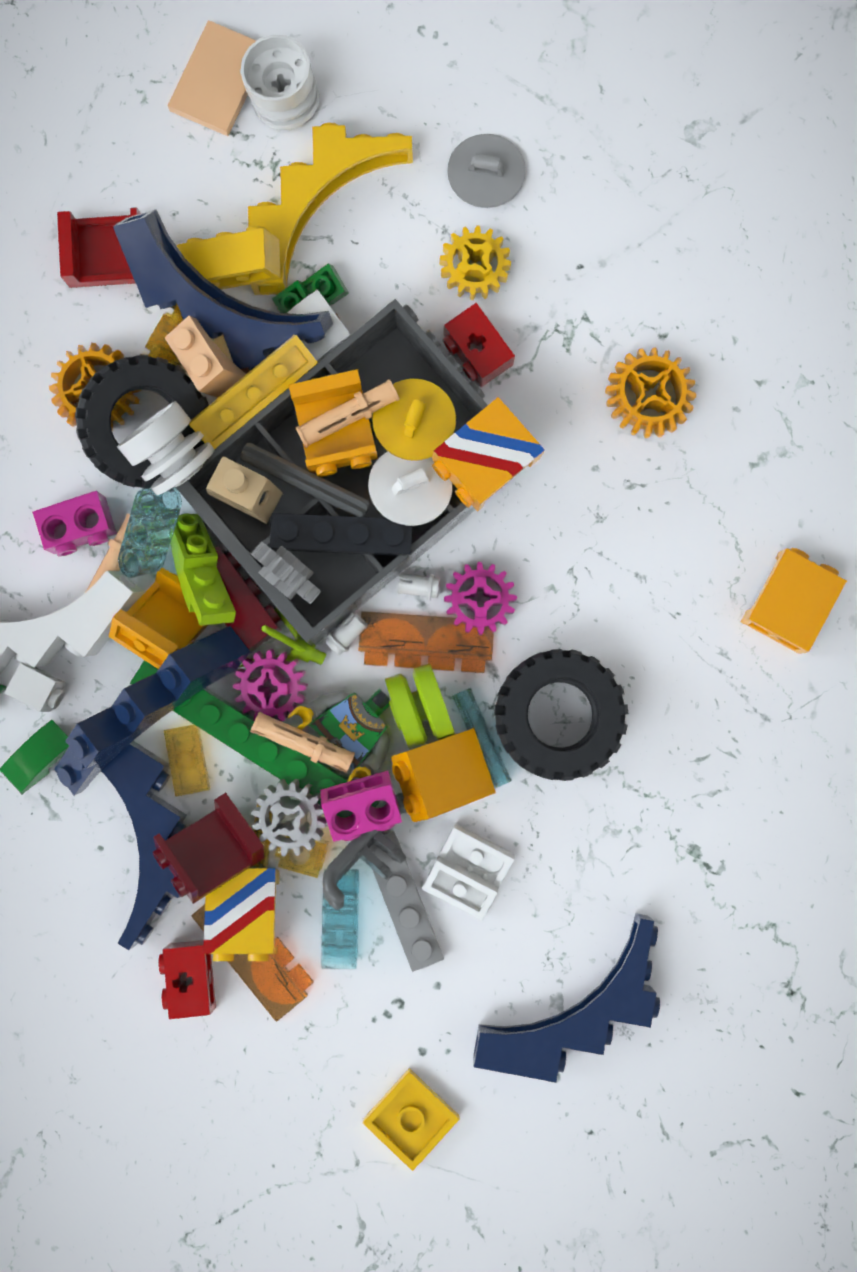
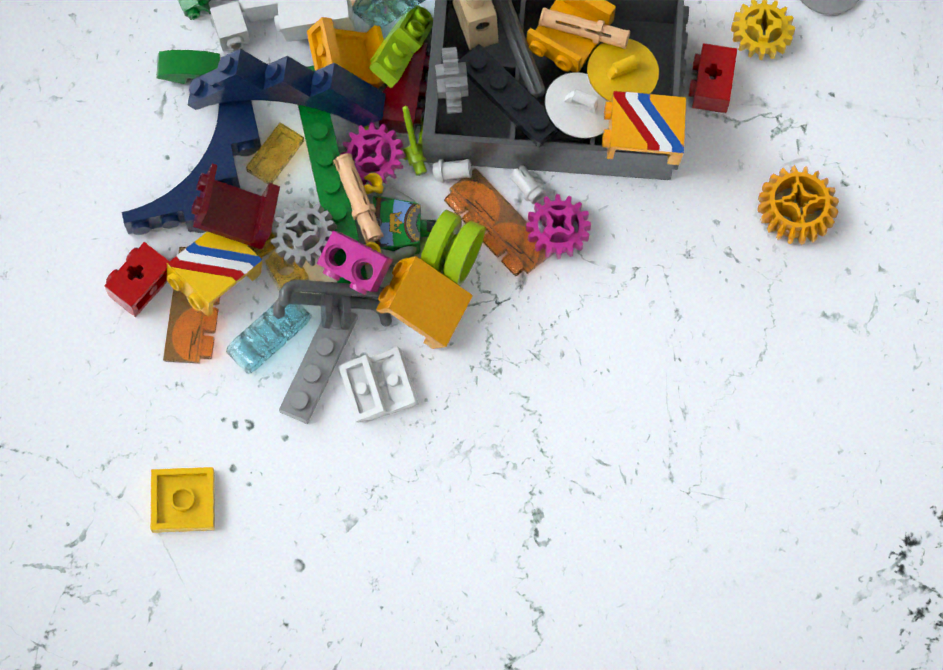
camera: 40 degrees right, 15 degrees down
clear light blue pin [451,688,513,788] -> none
dark blue arch [473,913,660,1083] -> none
black tyre [494,649,629,781] -> none
light orange panel [740,548,847,654] -> none

